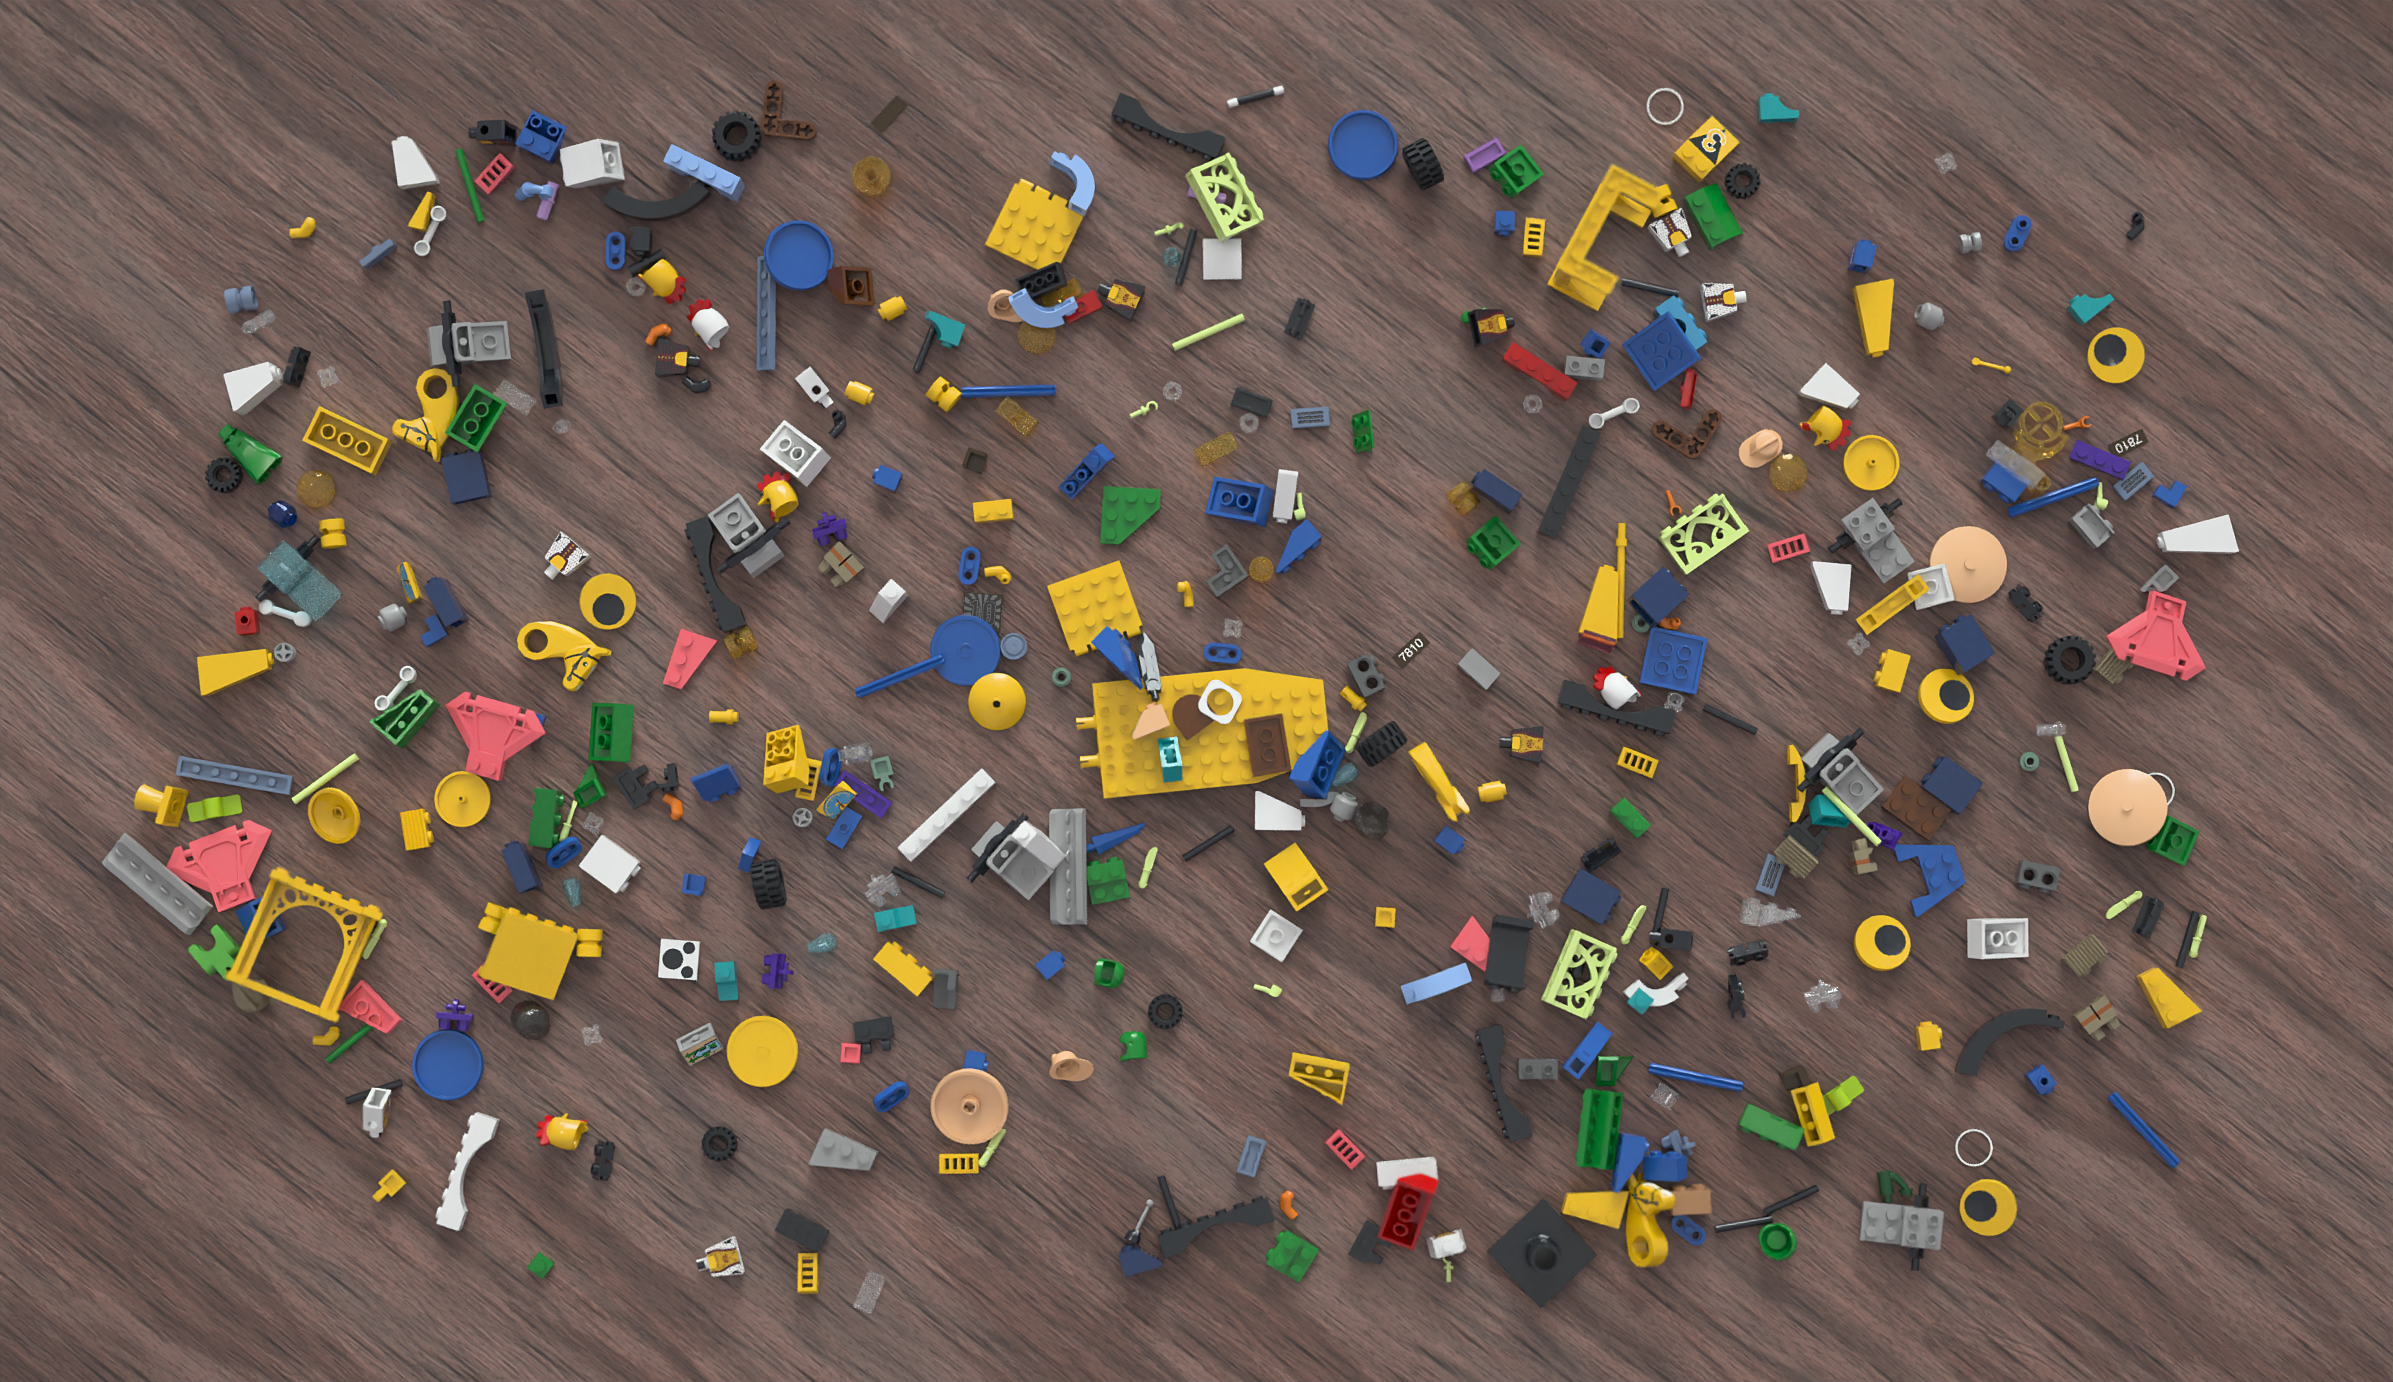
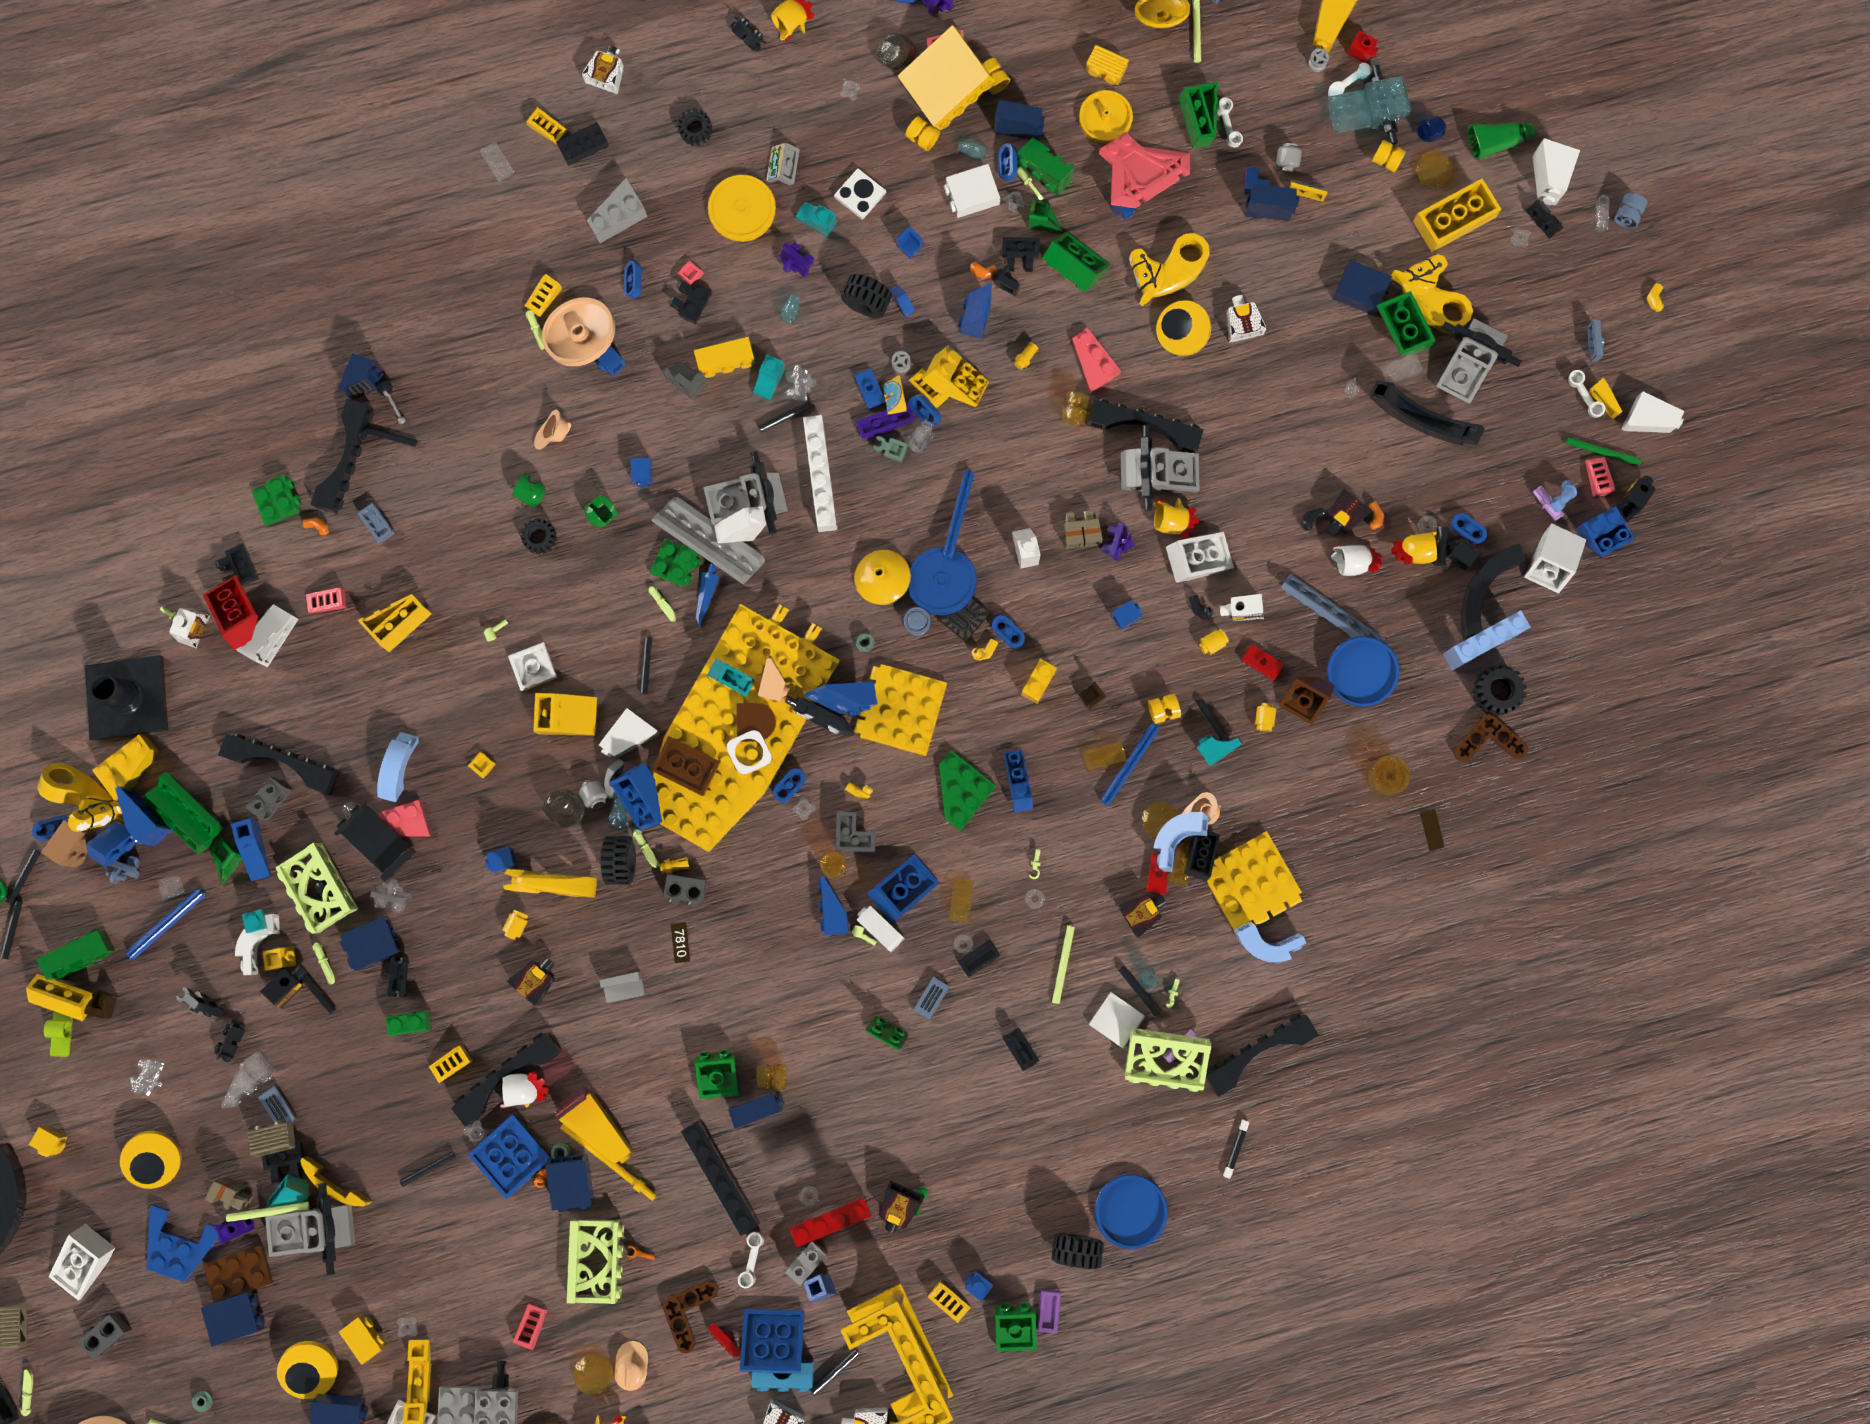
camera: 130 degrees right, 5 degrees down
black tyre [205,458,243,493] -> none
white slope [1810,561,1851,615] -> none
none -> red plate [1241,644,1284,681]

